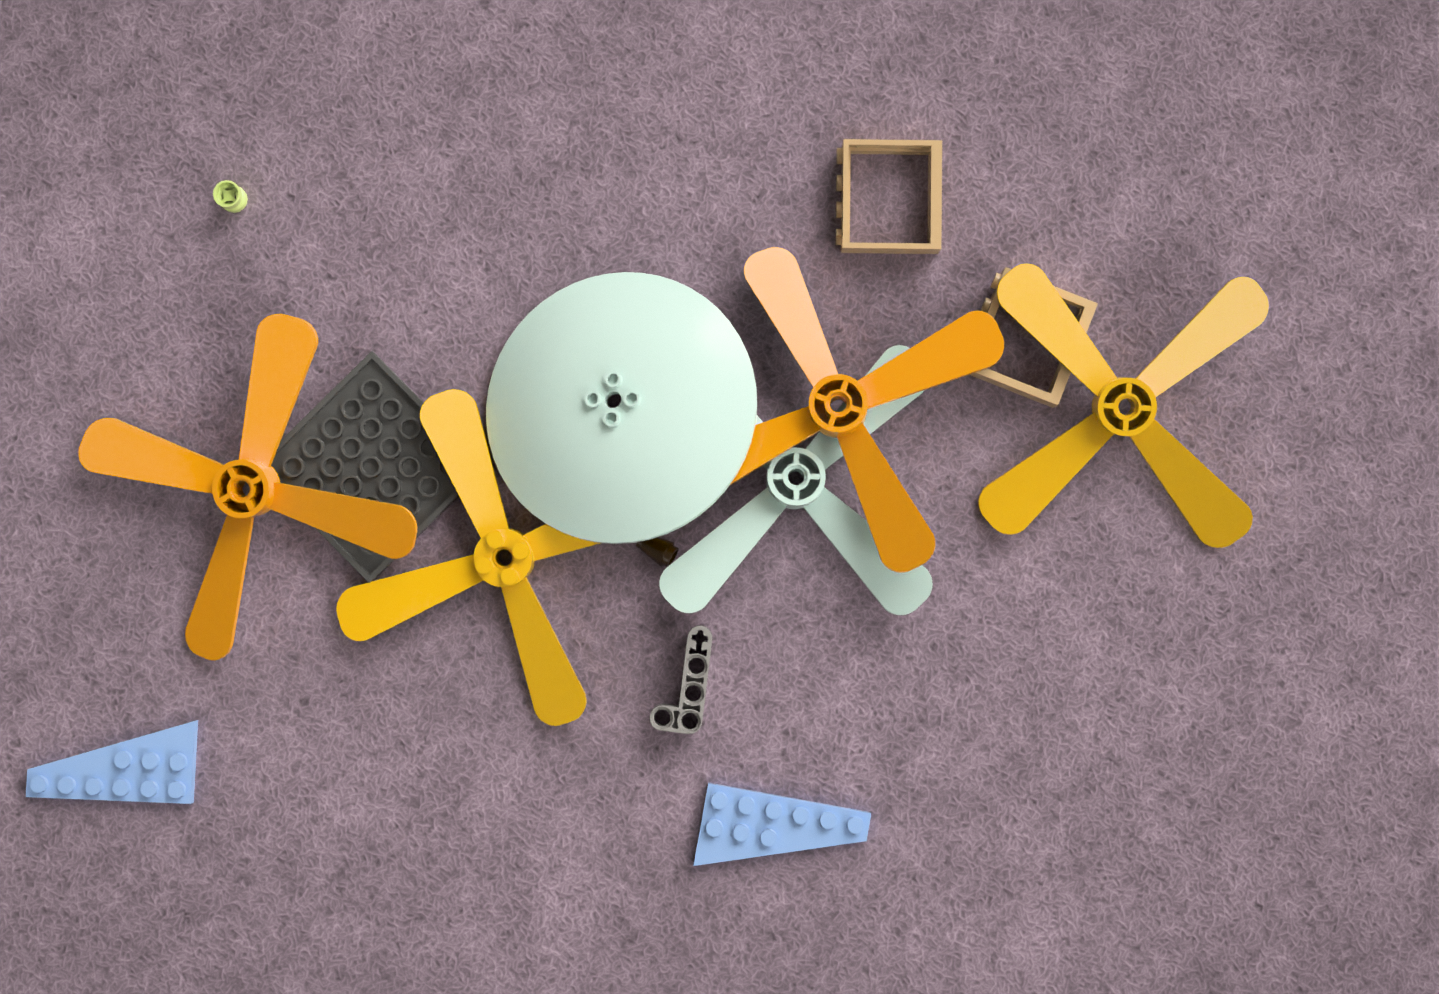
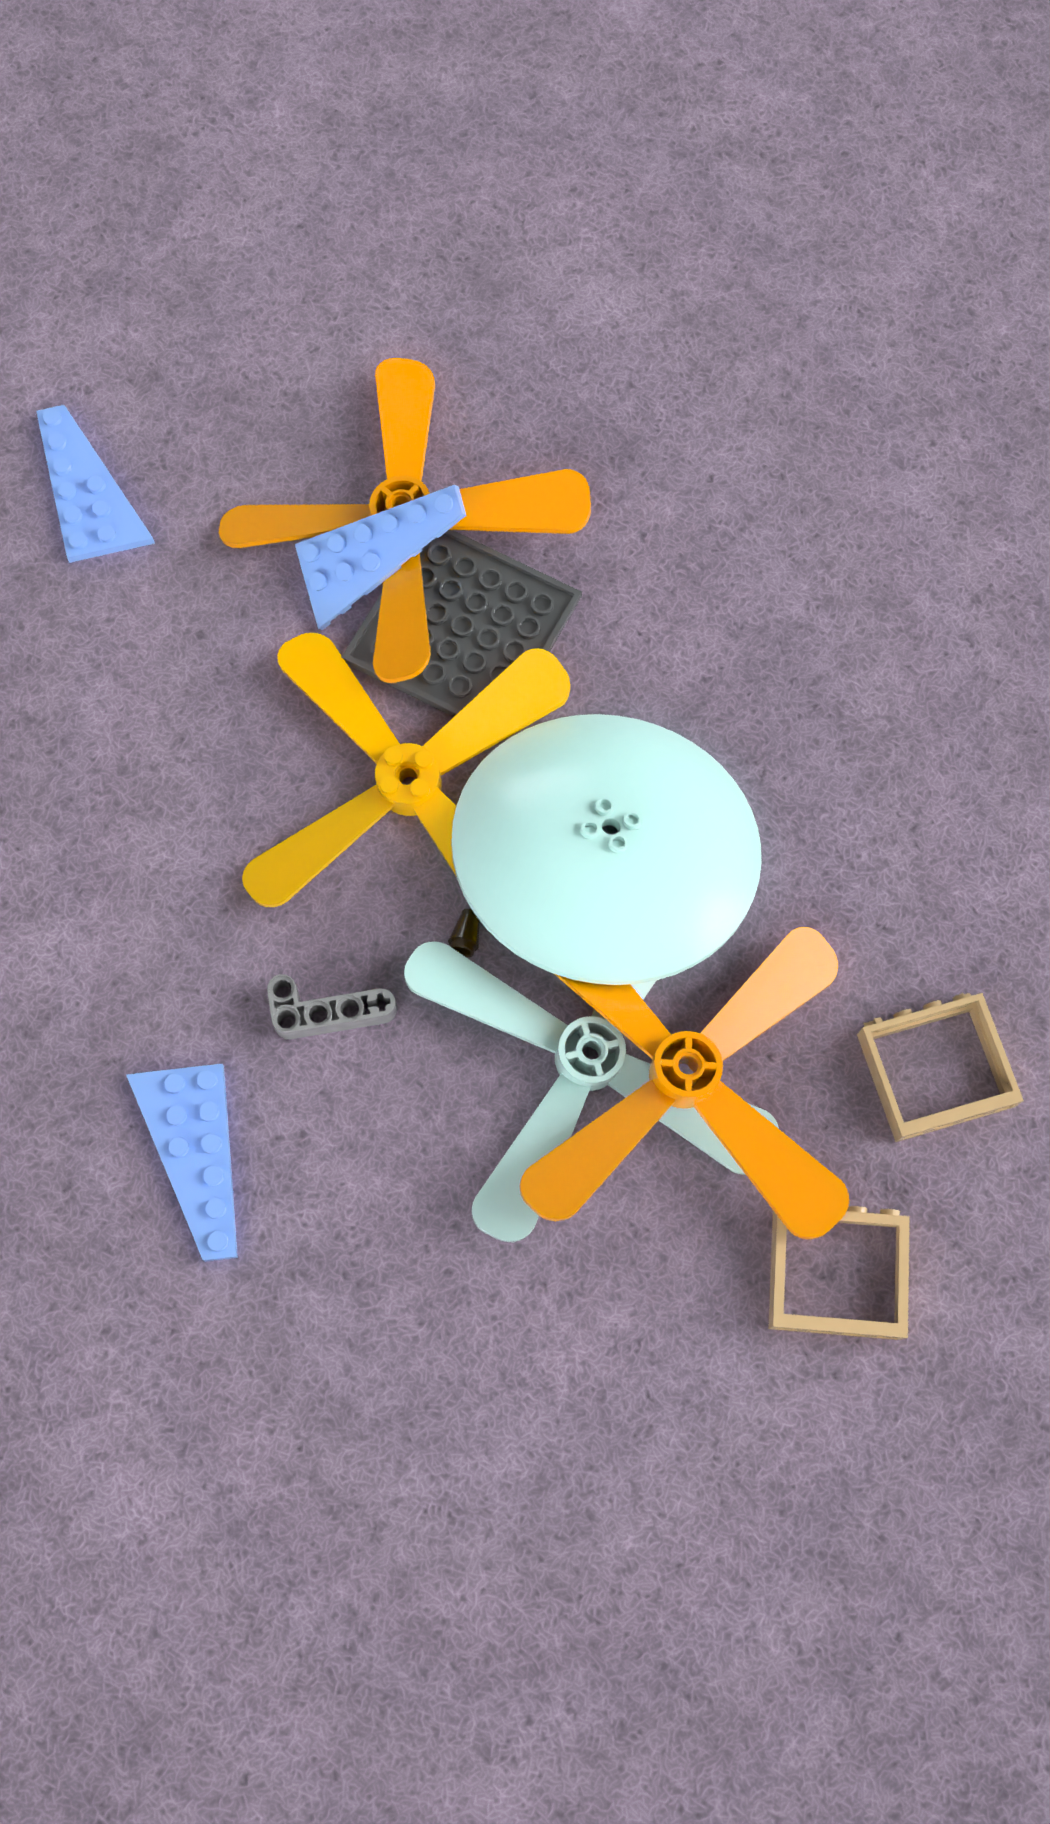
camera: 65 degrees right, 15 degrees down
yellowish green wheel [213,180,248,213] -> none
yellow piece [978,264,1269,548] -> none
none -> light blue wing [295,485,467,630]

